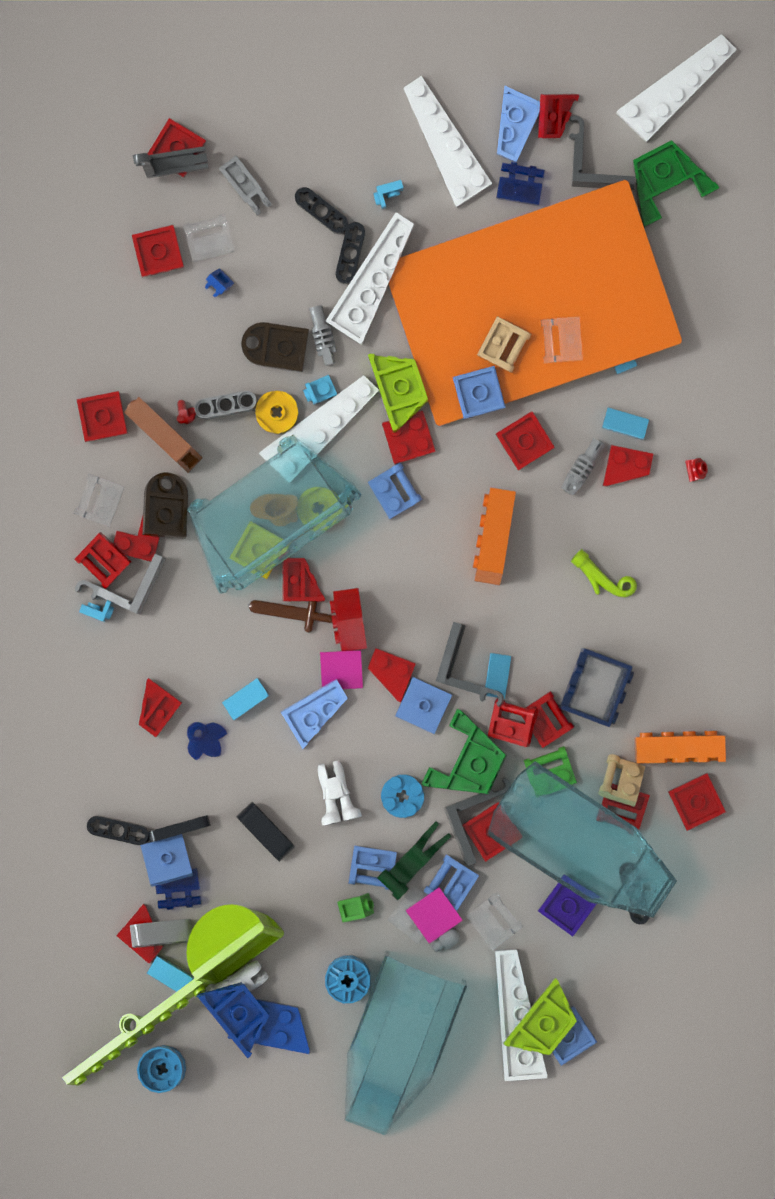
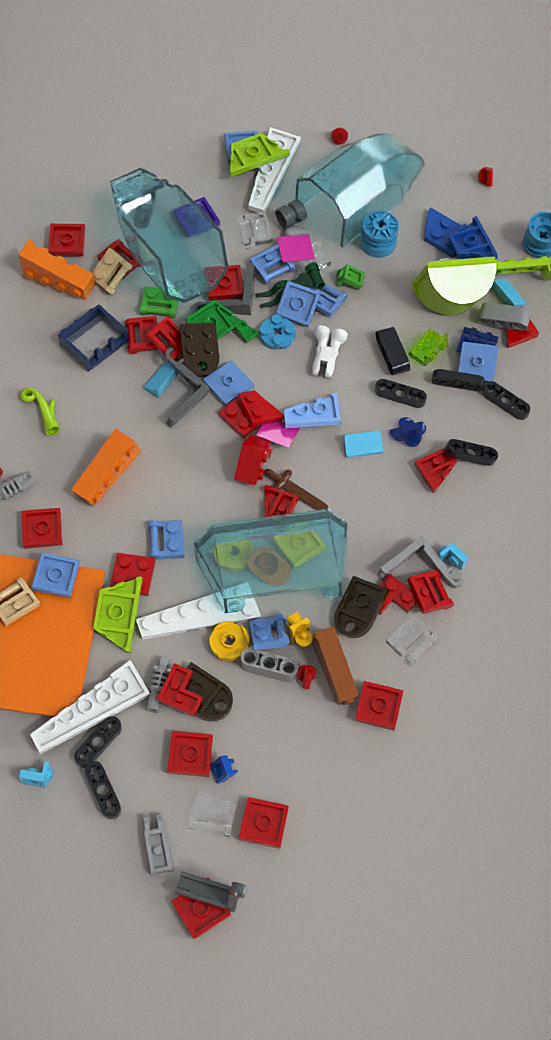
camera: 160 degrees left, 25 degrees down
medium azure bracket [303,375,337,405] -> none
none -> red plate [157,663,203,717]
none -> red plate [167,731,213,777]
none -> dark brown plate [179,323,219,377]
none -> red wing [237,390,284,427]
none -> medium blue plate [249,614,290,650]
none -> dark grey wheel [275,199,307,229]
none -> medium blue plate [275,281,321,327]
none -> yellow hips [287,612,313,647]
none -> red plate [331,127,348,144]
none -> black beam [375,379,427,408]
none -> clear neon green bracket [408,328,449,367]
none -> black beam [444,439,498,466]
none -> red plate [478,167,493,187]

